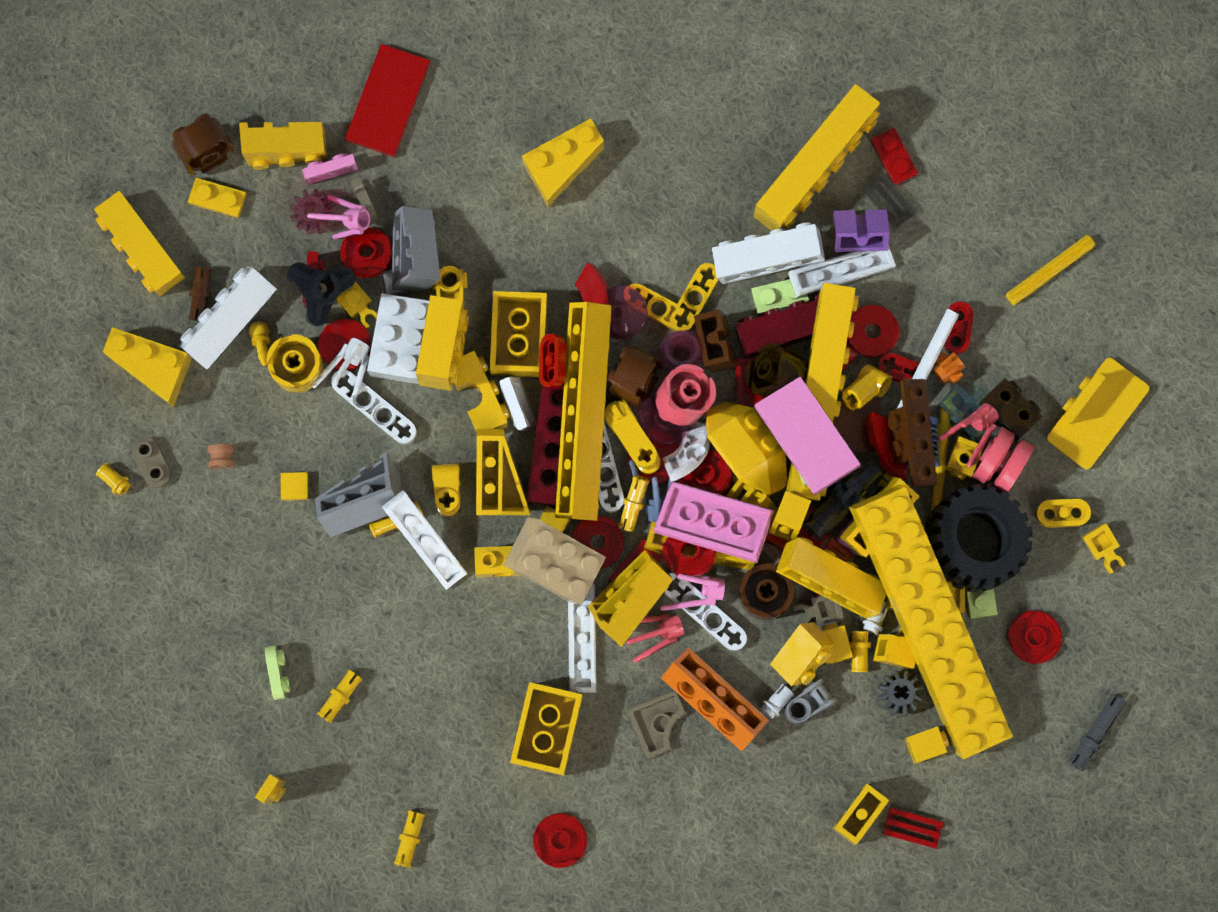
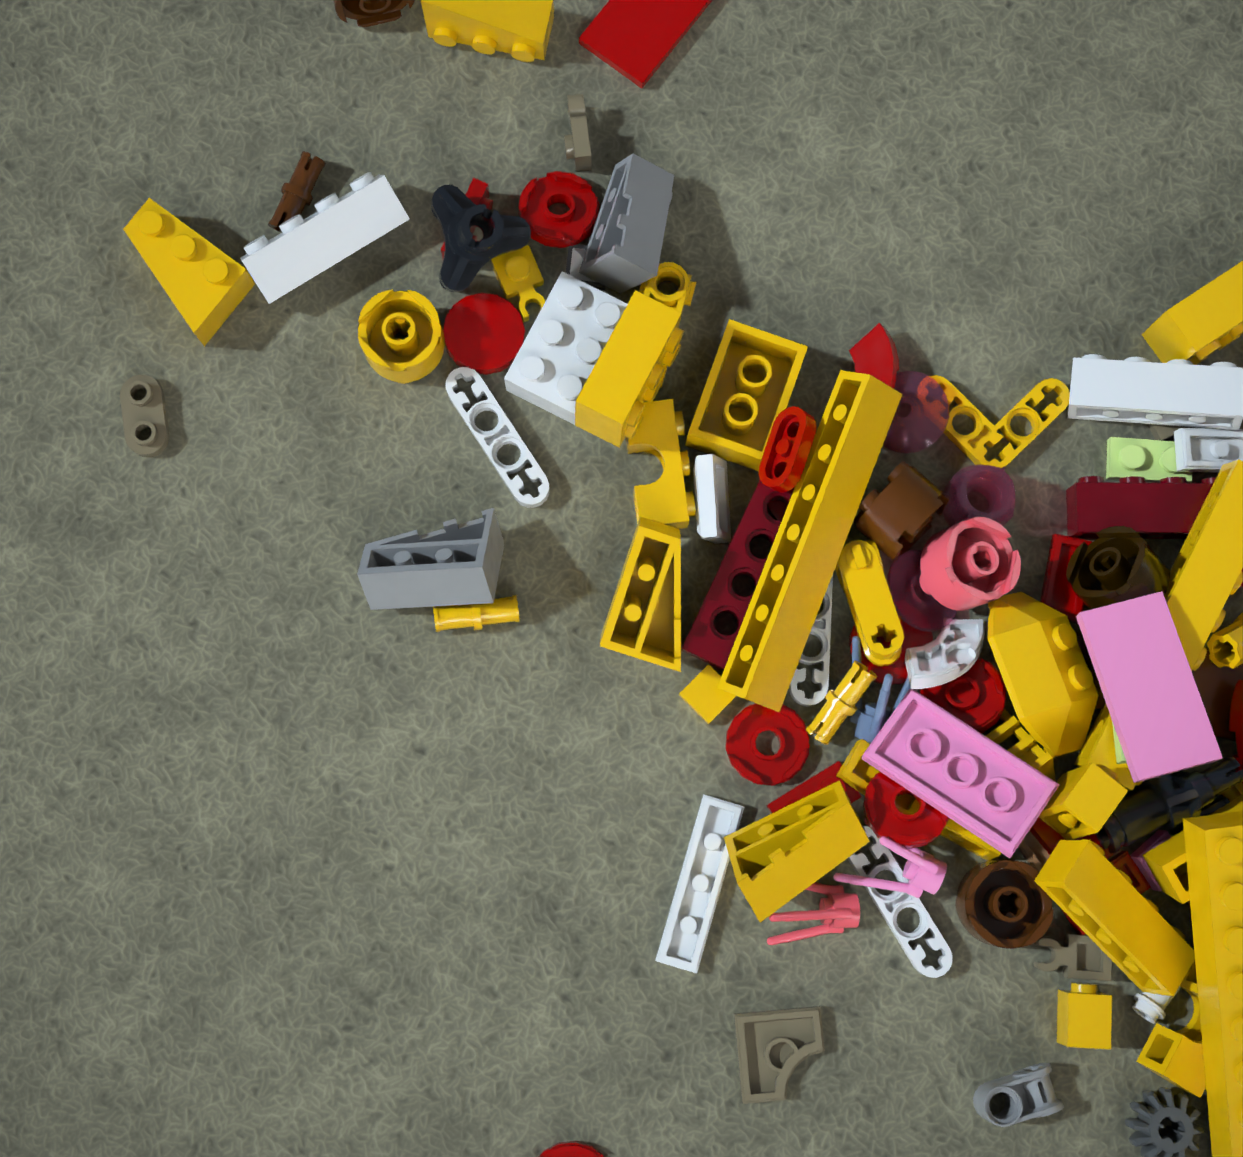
camera: 10 degrees right, 0 degrees up
yellow brick [94,191,185,297] -> none
yellow pin [96,463,131,496] -> none
yellow plate [188,178,247,218] -> none
nougat wheel [207,444,235,469] -> none
yellow bar [249,321,270,366] -> none
yellow plate [255,774,286,805] -> none
yellowish green plate [265,645,290,700] -> none
yellow tile [281,472,308,501] -> none
clear pink gear [289,189,334,234] -> none
bright pink plate [302,153,358,185] -> none
bright pink plant [307,195,370,239] -> none
white plant [312,338,370,395] -> none
yellow pin [317,669,363,724] -> none
white tile [382,490,467,590] -> none
yellow pin [394,810,425,868] -> none
yellow piece [432,464,461,516] -> none
yellow brick [474,546,521,578] -> none
tan brick [503,517,606,605] -> none
yellow brick [510,682,583,776] -> none
yellow wedge [522,118,604,208] -> none
orange brick [661,647,769,751] -> none
reddish brown brick [694,309,737,373] -> none
white pin [761,684,795,719] -> none
yellow brick [770,622,835,686] -> none
yellow pin [849,631,871,672] -> none

